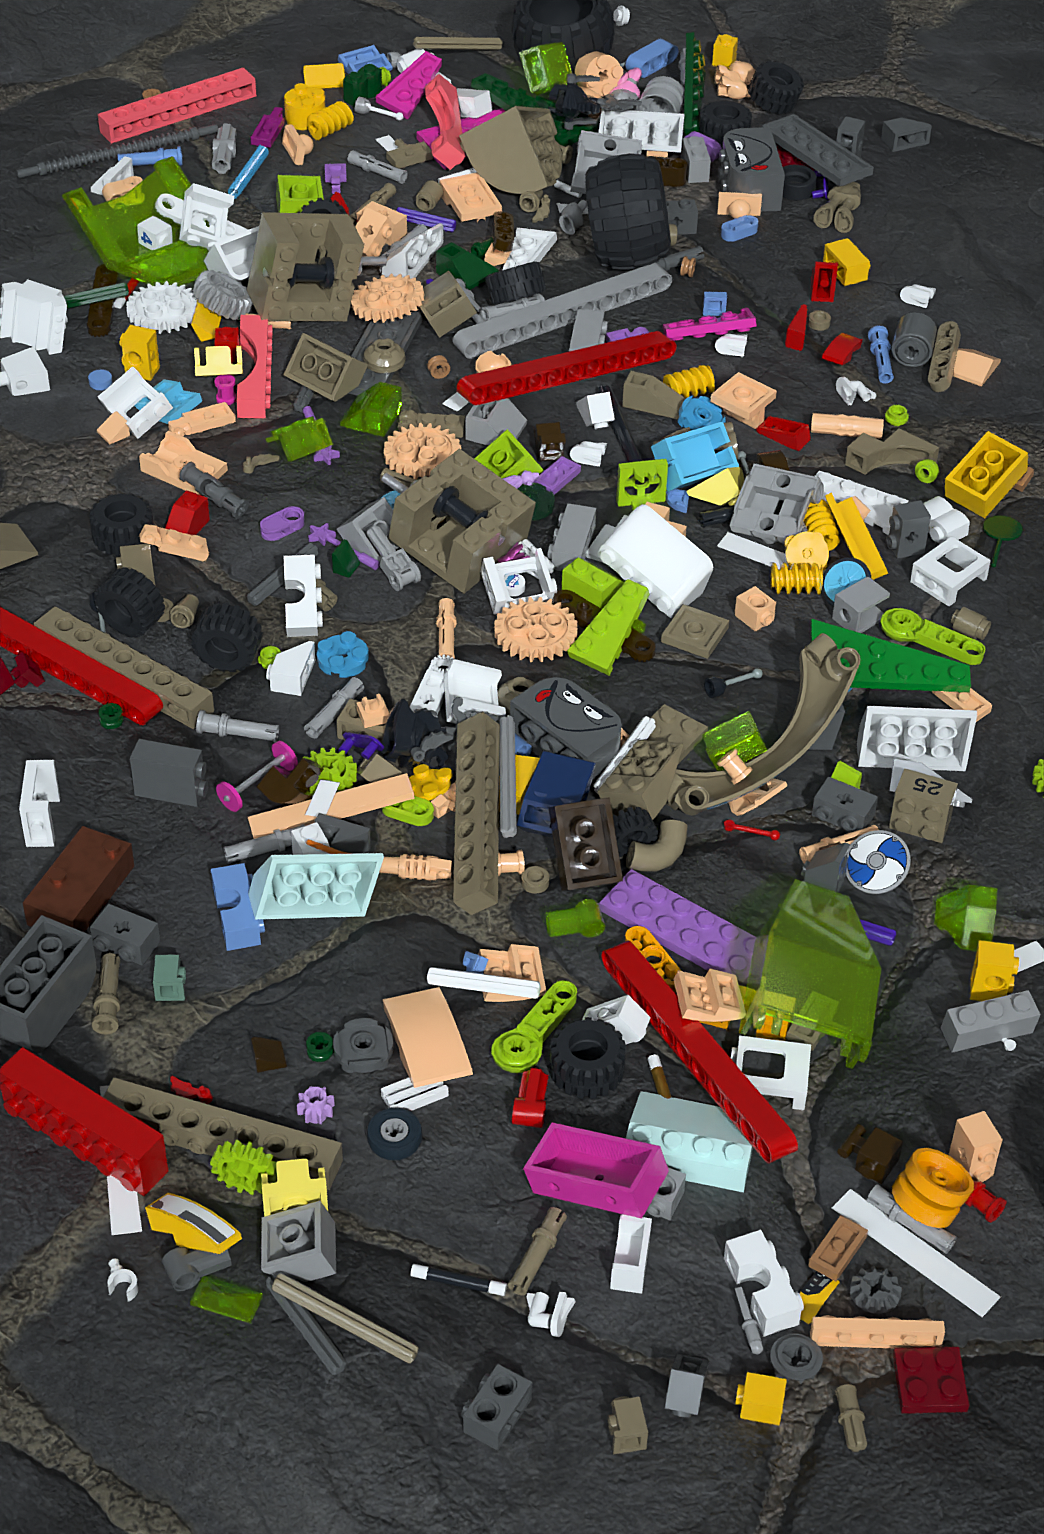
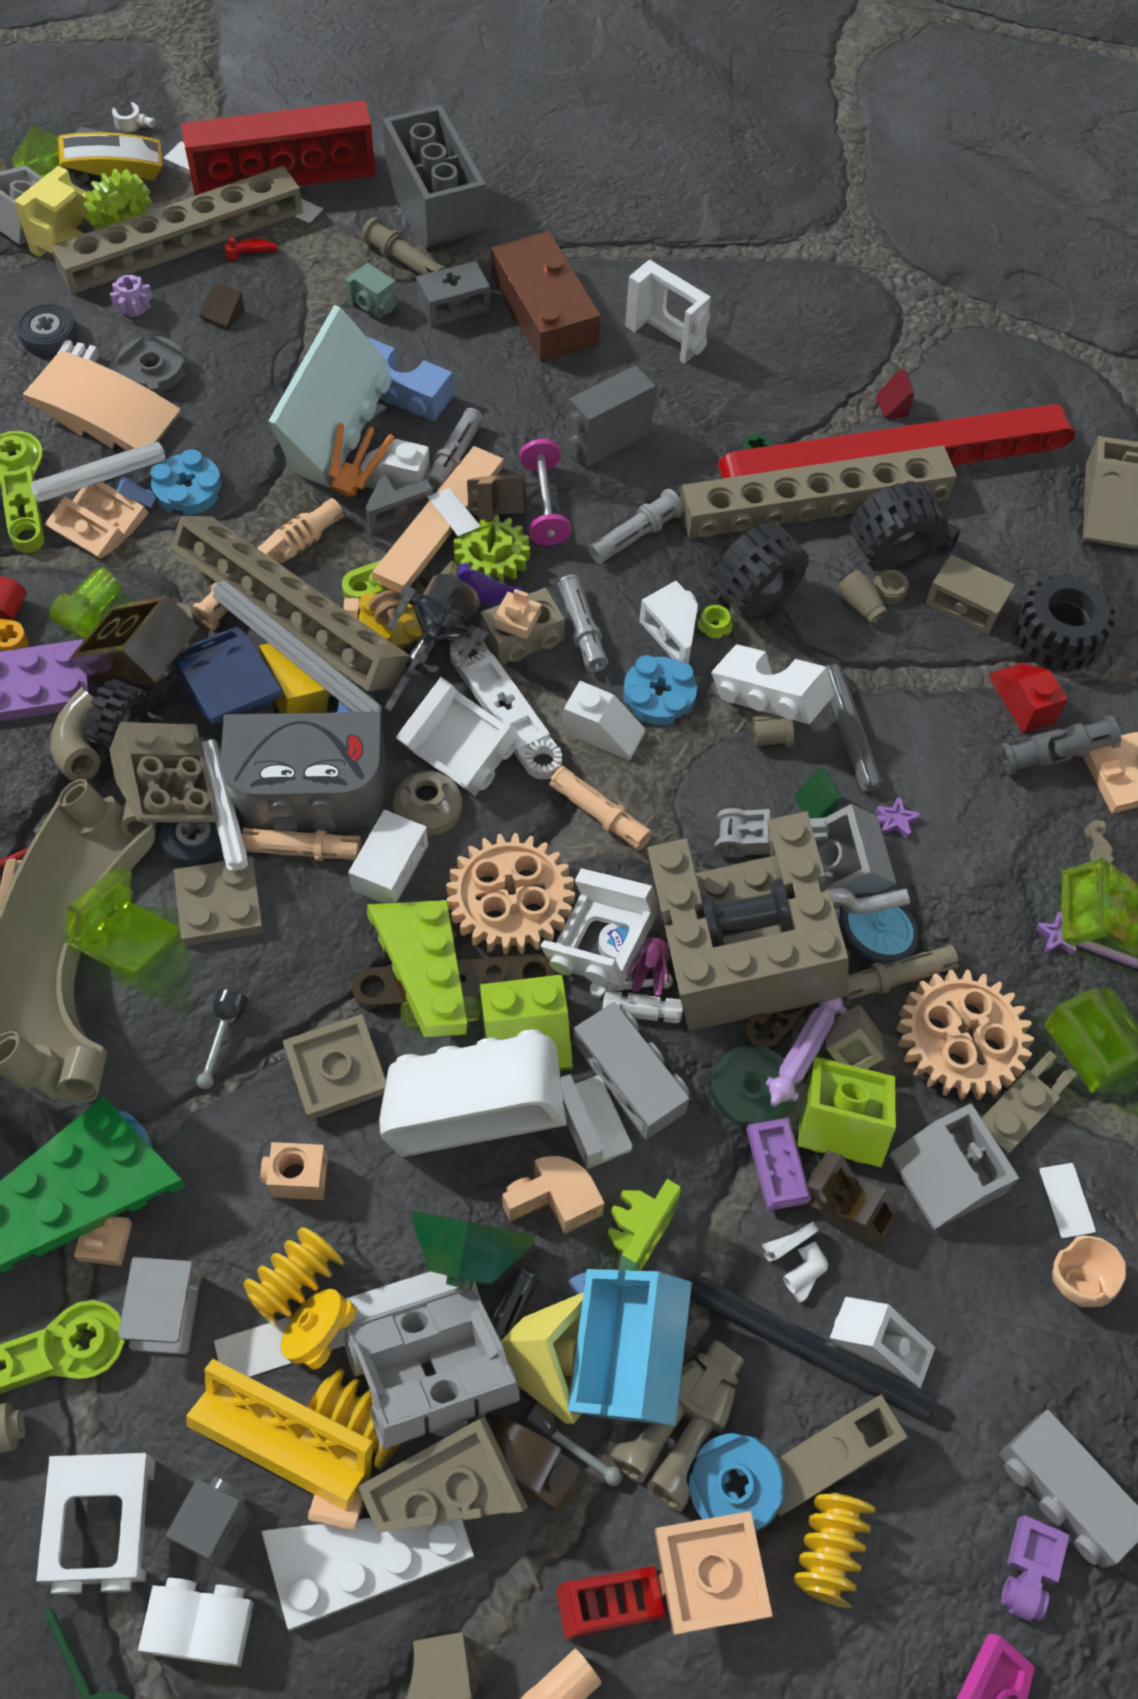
camera: 130 degrees right, 15 degrees up
dark red tile [10,652,45,688] -> none
light nougat hinge [139,524,209,561] -> none
medium lavender piece [260,506,304,541] -> none
dark green bush [306,1032,333,1062] -> none
red beam [457,331,676,405] -> none
light nougat bush [717,748,753,784] -> none
medium azure wheel [821,557,871,606] -> none
none -> dark azure plate [150,449,222,515]
none -> white panel [348,810,428,904]
none -> dark tan wing [358,1417,528,1533]
none -> medium nougat bush [368,590,406,625]
none -> dark green slope [412,1211,535,1289]
none -> white slope [563,681,645,761]

